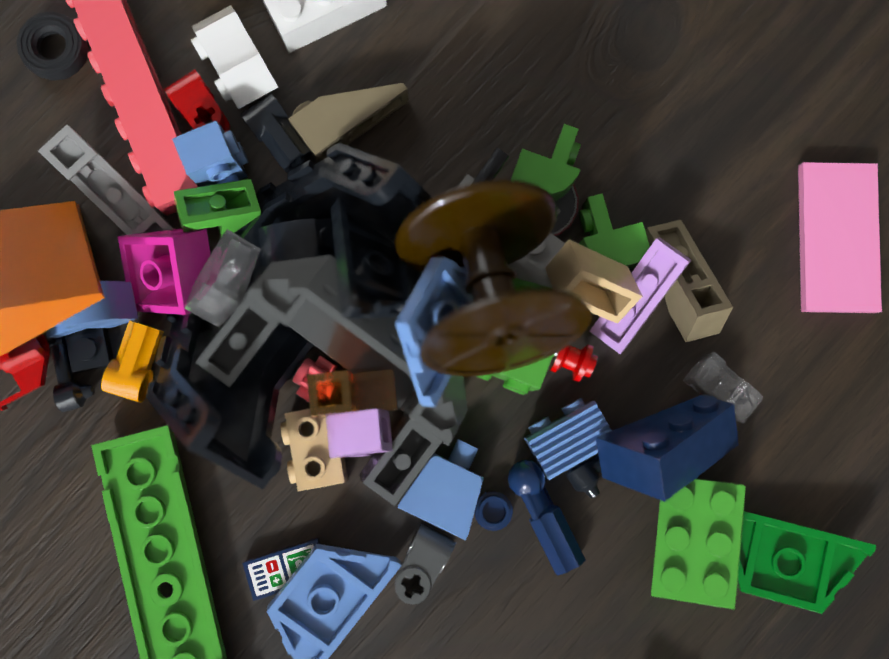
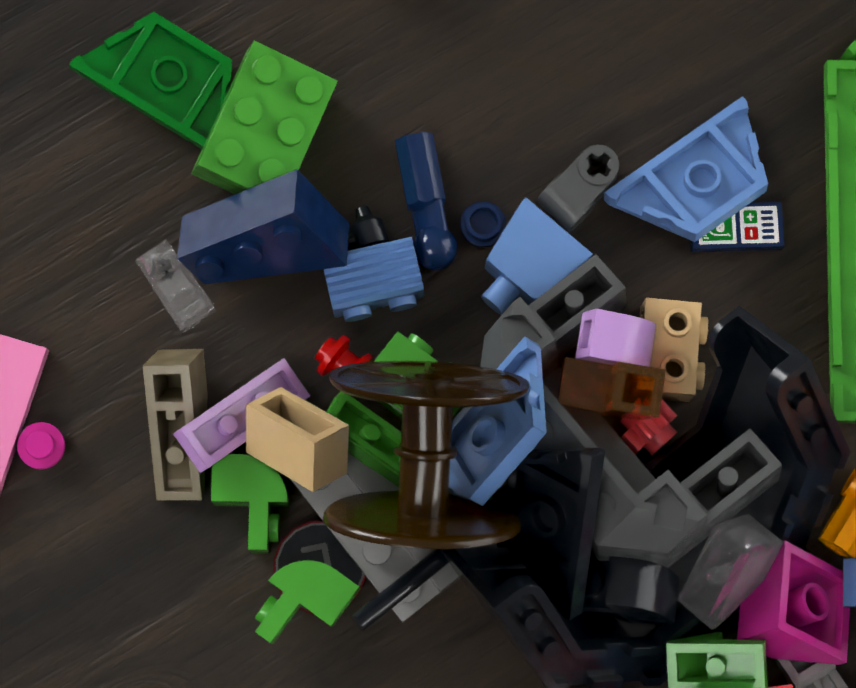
camera: 165 degrees left, 5 degrees down
none -> dark pink plate [17,422,65,470]

